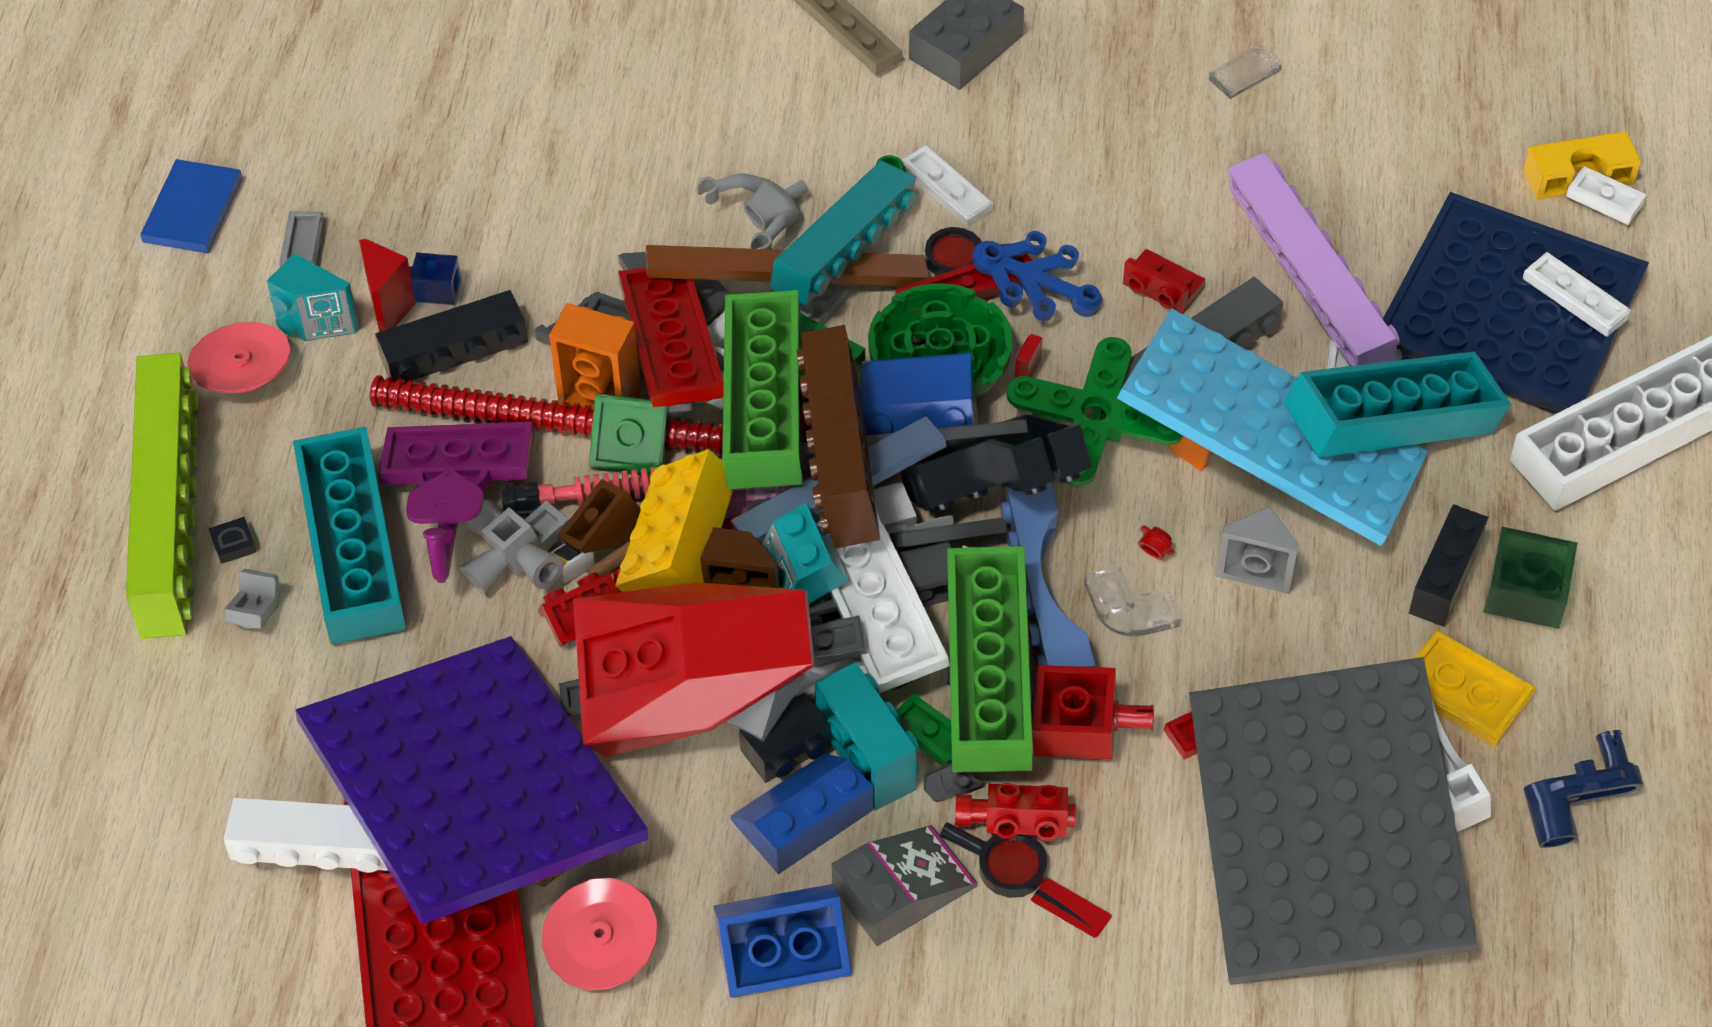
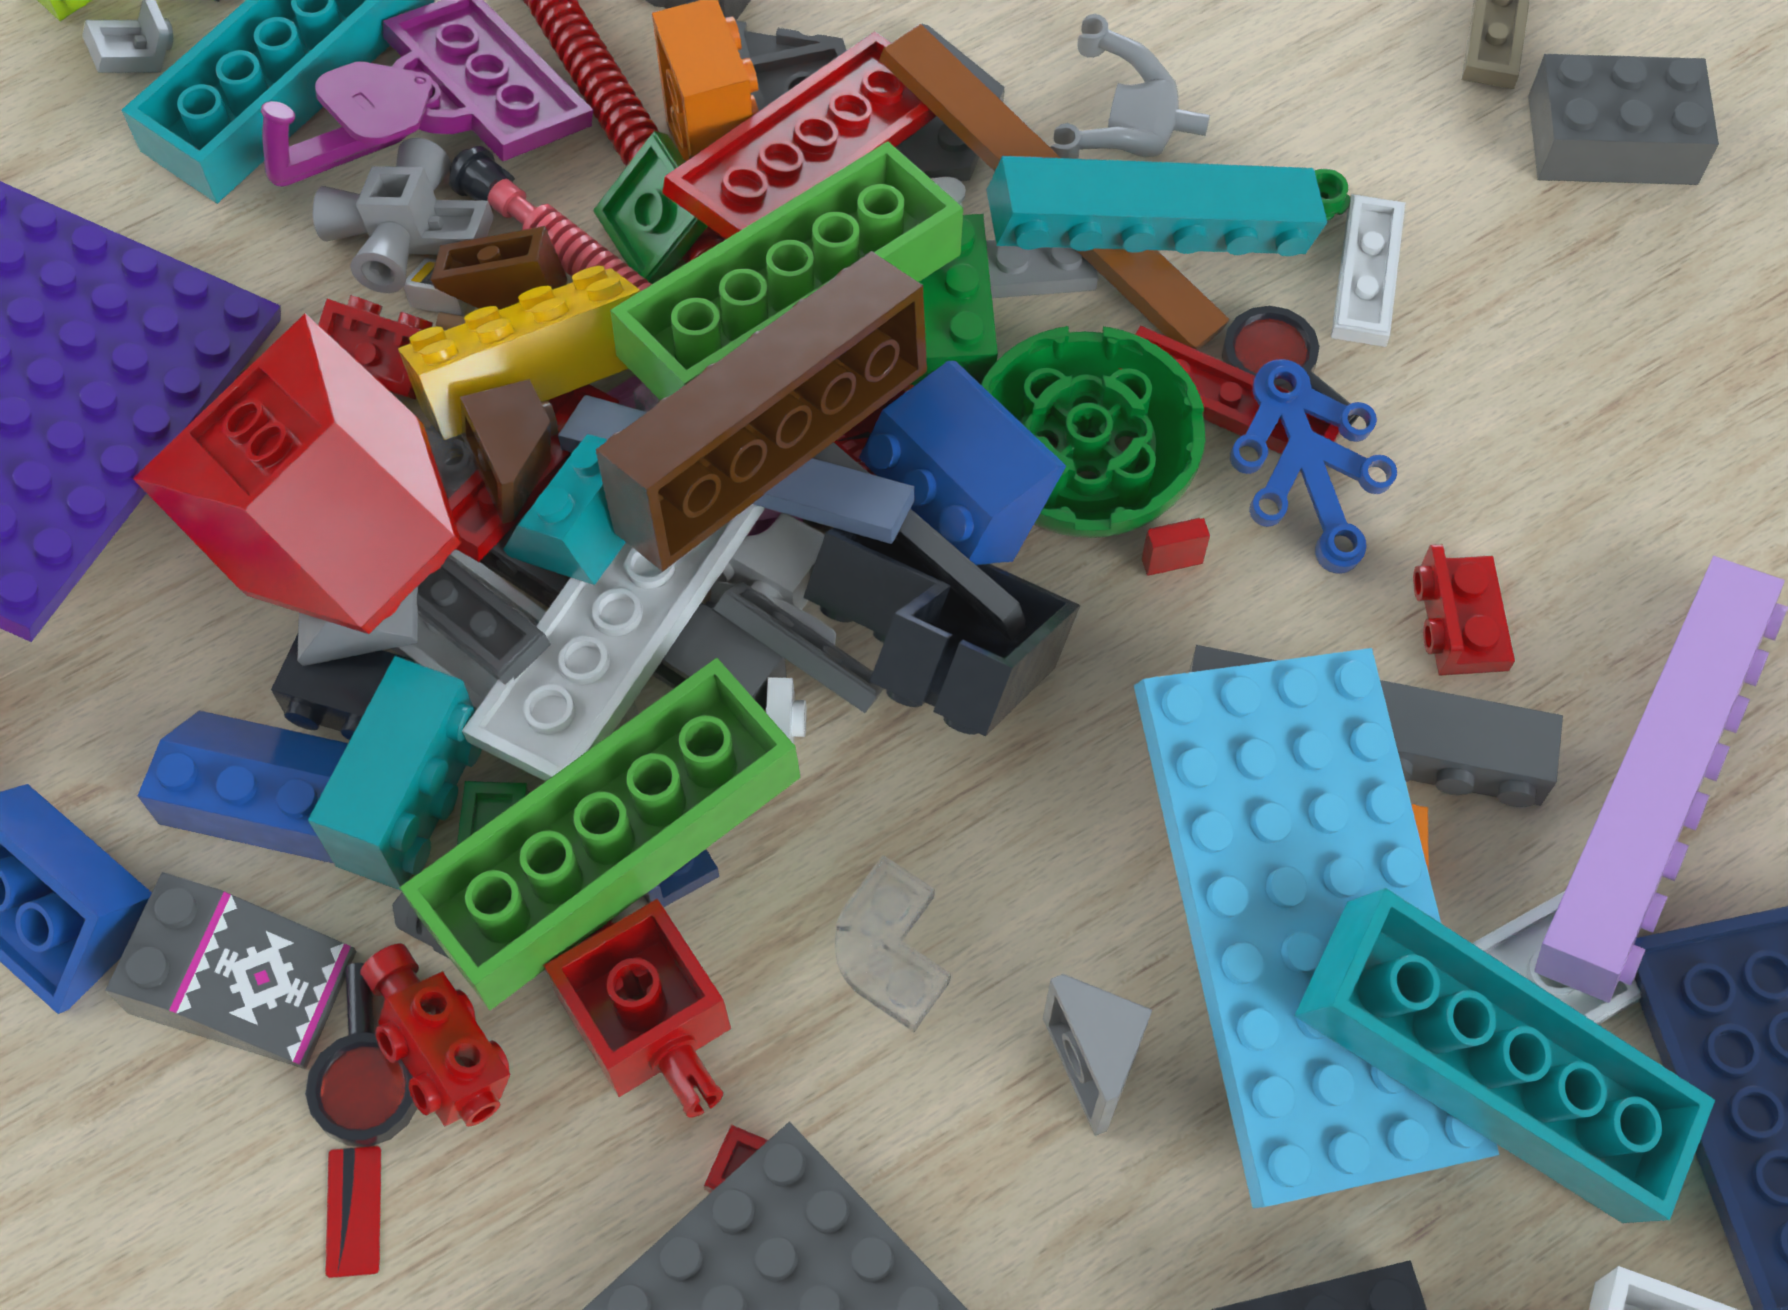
camera: 50 degrees right, 10 degrees up
medium blue arch [1000,483,1095,673] -> none
green piece [1006,337,1184,486] -> none
red plate [1138,525,1175,560] -> none

